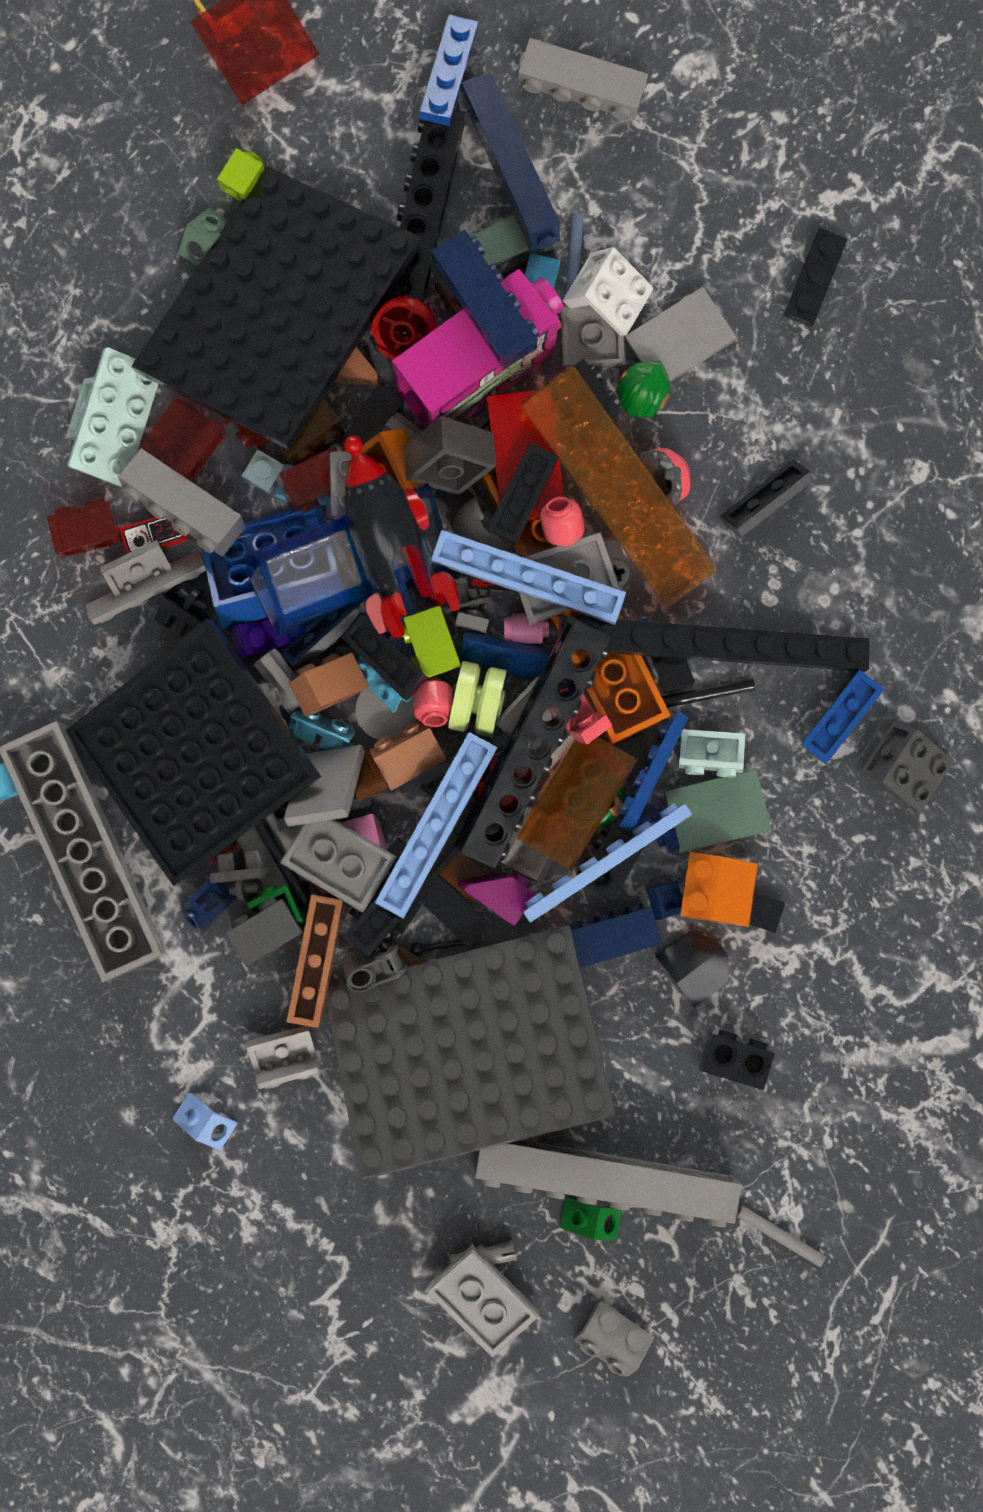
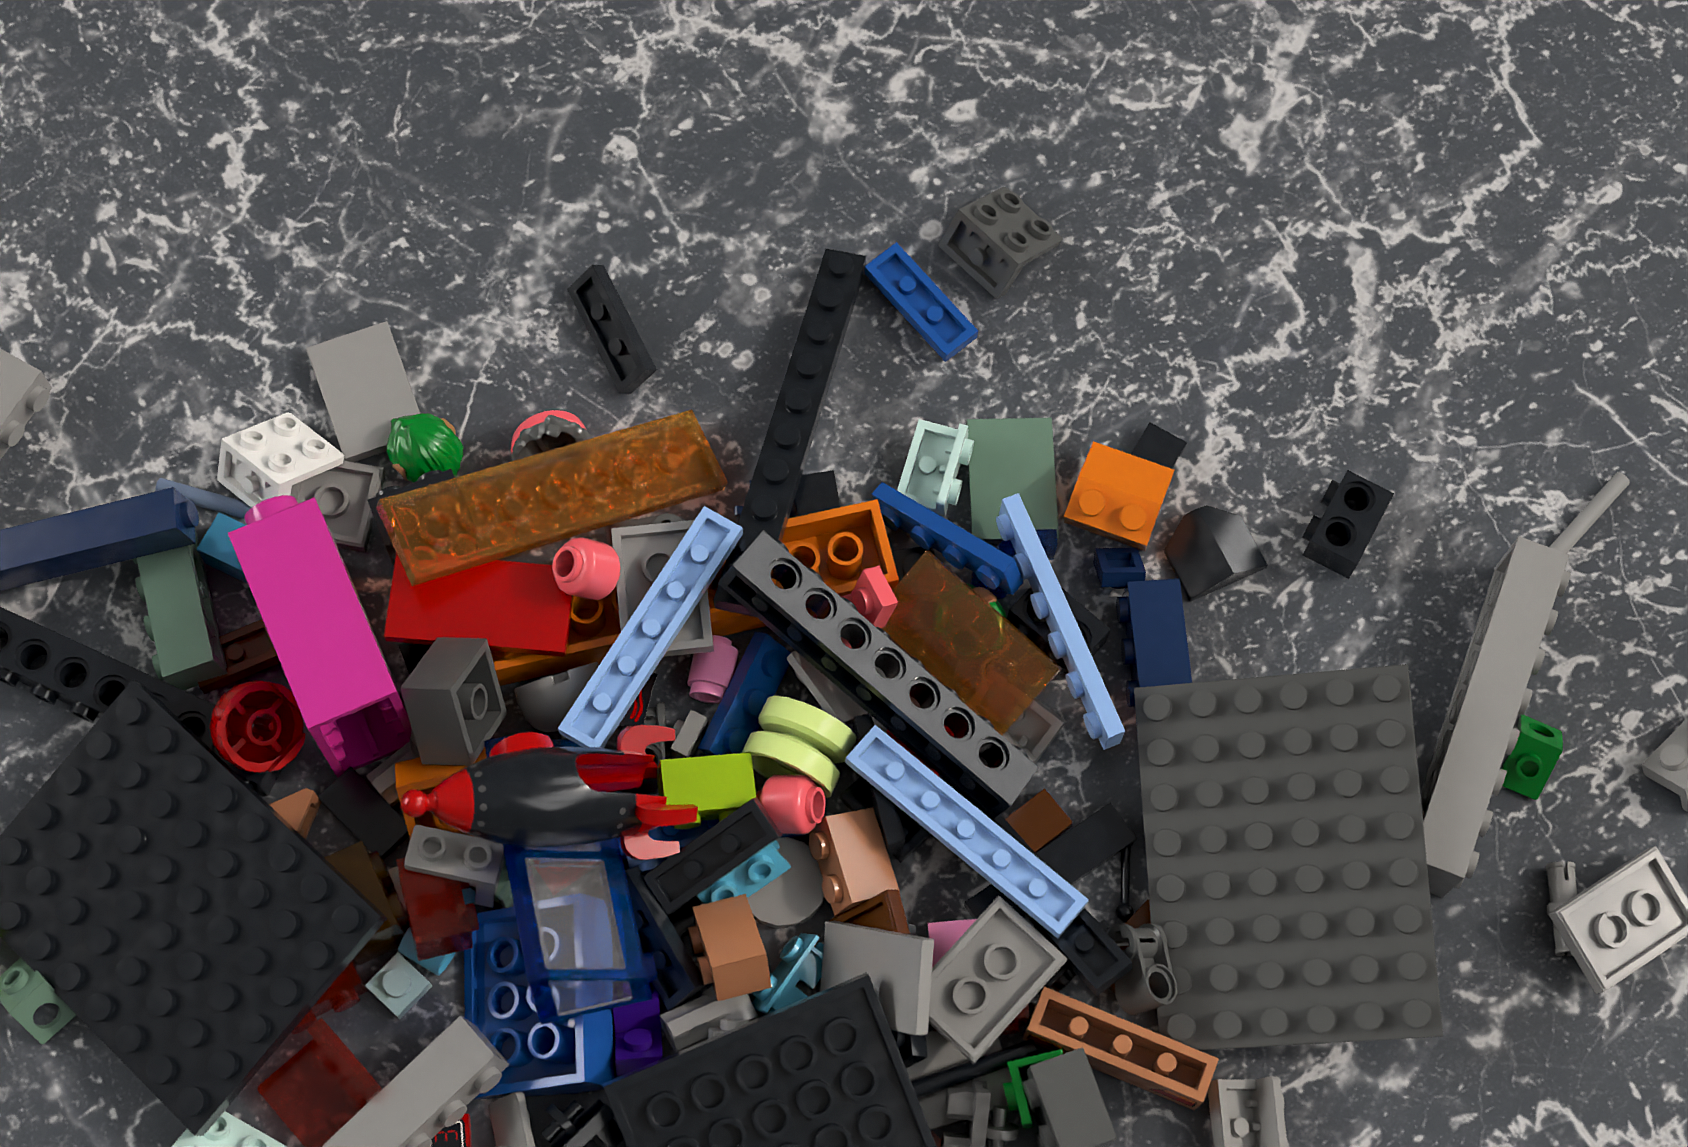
camera: 80 degrees left, 15 degrees down
dark blue brick [431,230,539,370] -> none
magenta slope [457,872,536,926] -> none
black plate [487,443,559,545] -> none
black bar [661,678,755,708] -> none
black plate [783,228,848,327] -> none

